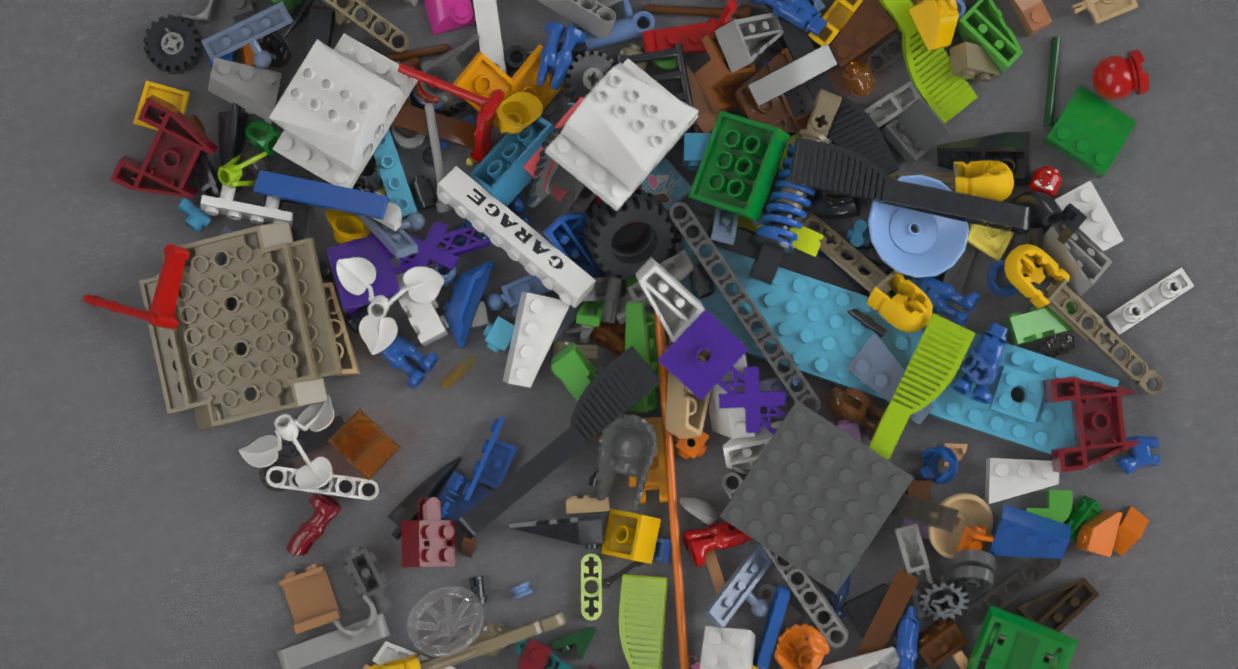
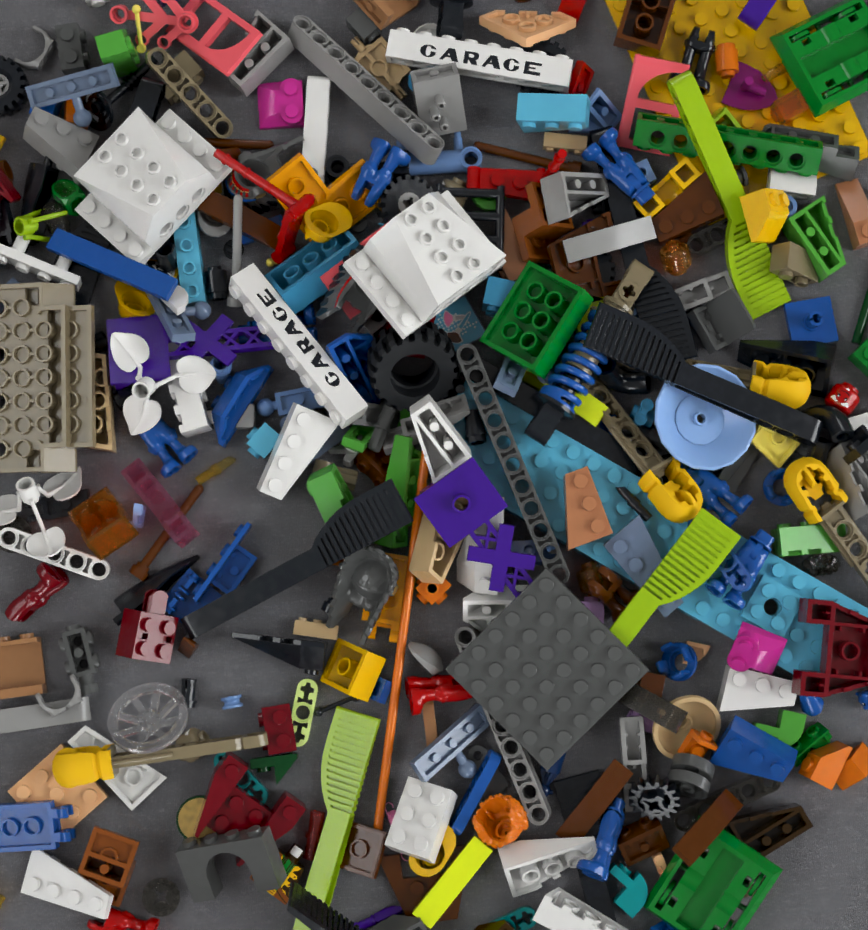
camera: 10 degrees right, 0 degrees up
none -> clear pink arch [120,458,200,548]
none -> reddish brown piece [129,484,204,581]
none -> light blue tile [133,503,146,529]
none -> dark red bracket [257,703,297,755]
none -> nougat wedge [563,466,613,551]
none -> reddish brown slope [672,789,744,867]
none -> dark pink slope [726,621,788,675]
none -> blue tile [783,296,839,343]
none -> blue cone [799,695,824,716]

